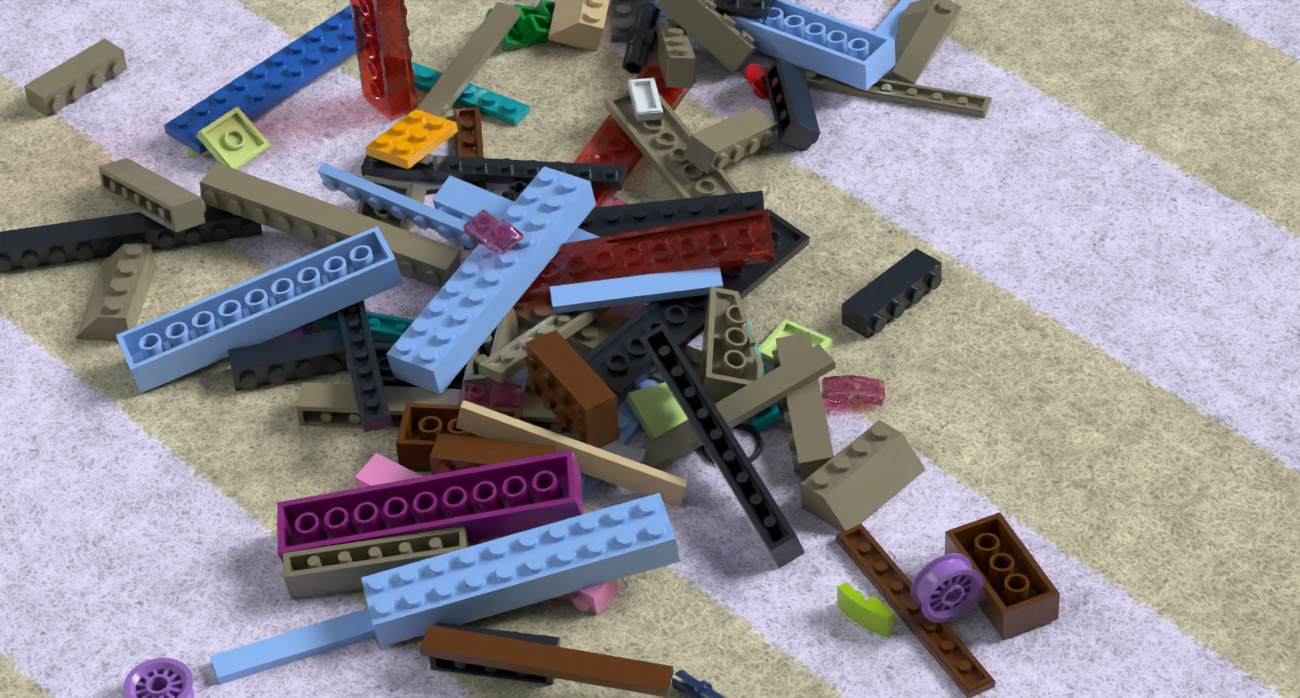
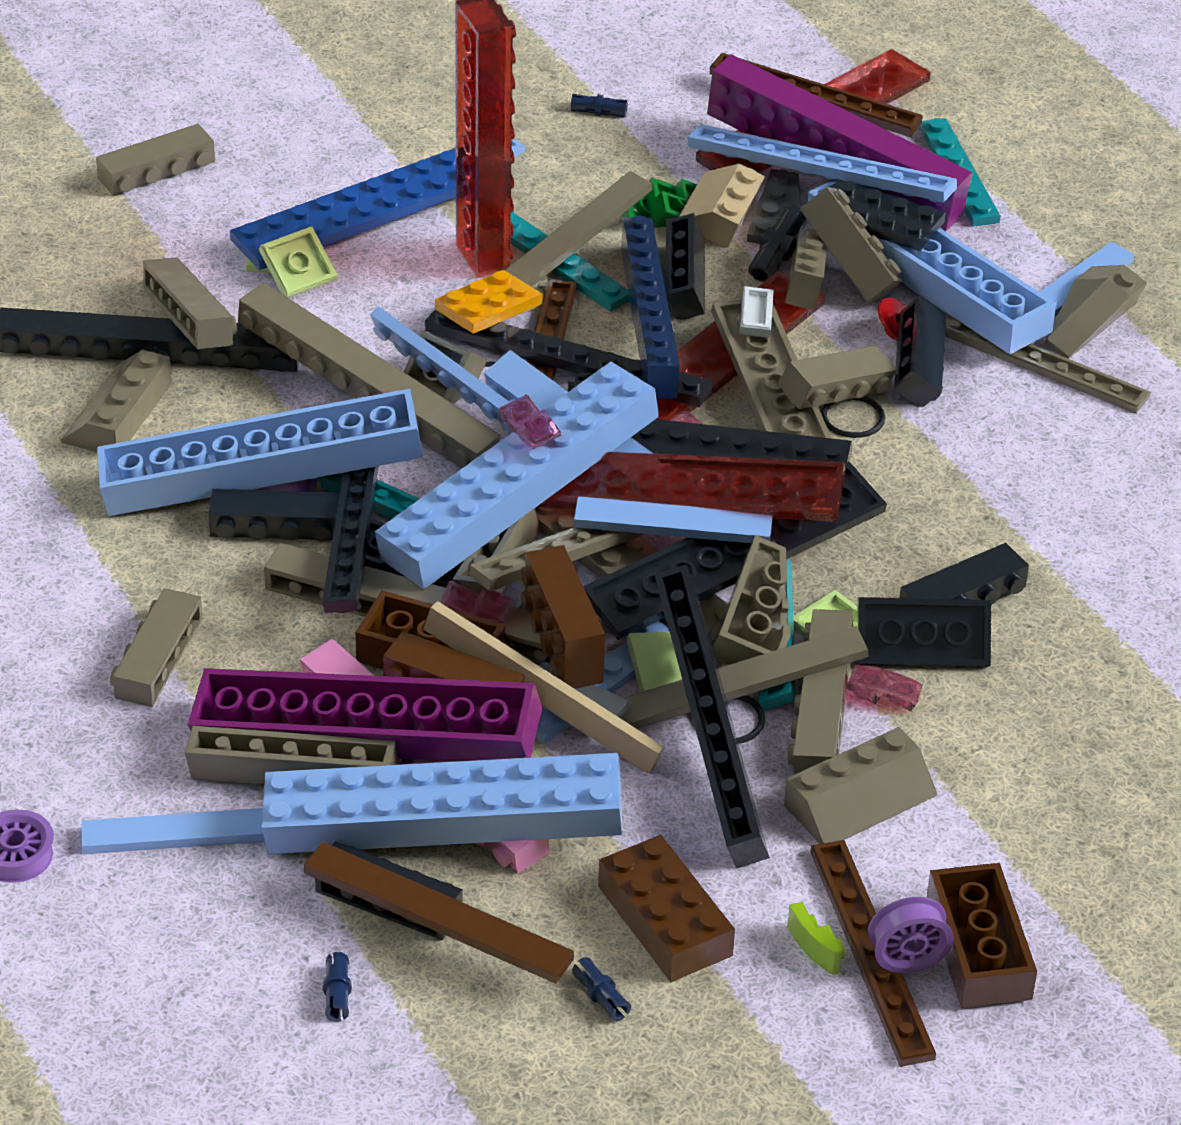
camera: 10 degrees right, 0 degrees up
none -> dark tan brick [110,588,203,707]
none -> reddish brown brick [598,834,735,982]
none -> dark blue brick [621,216,679,398]
none -> black brick [665,213,705,320]
none -> black tyre [821,396,886,438]
none -> black plate [856,597,991,667]

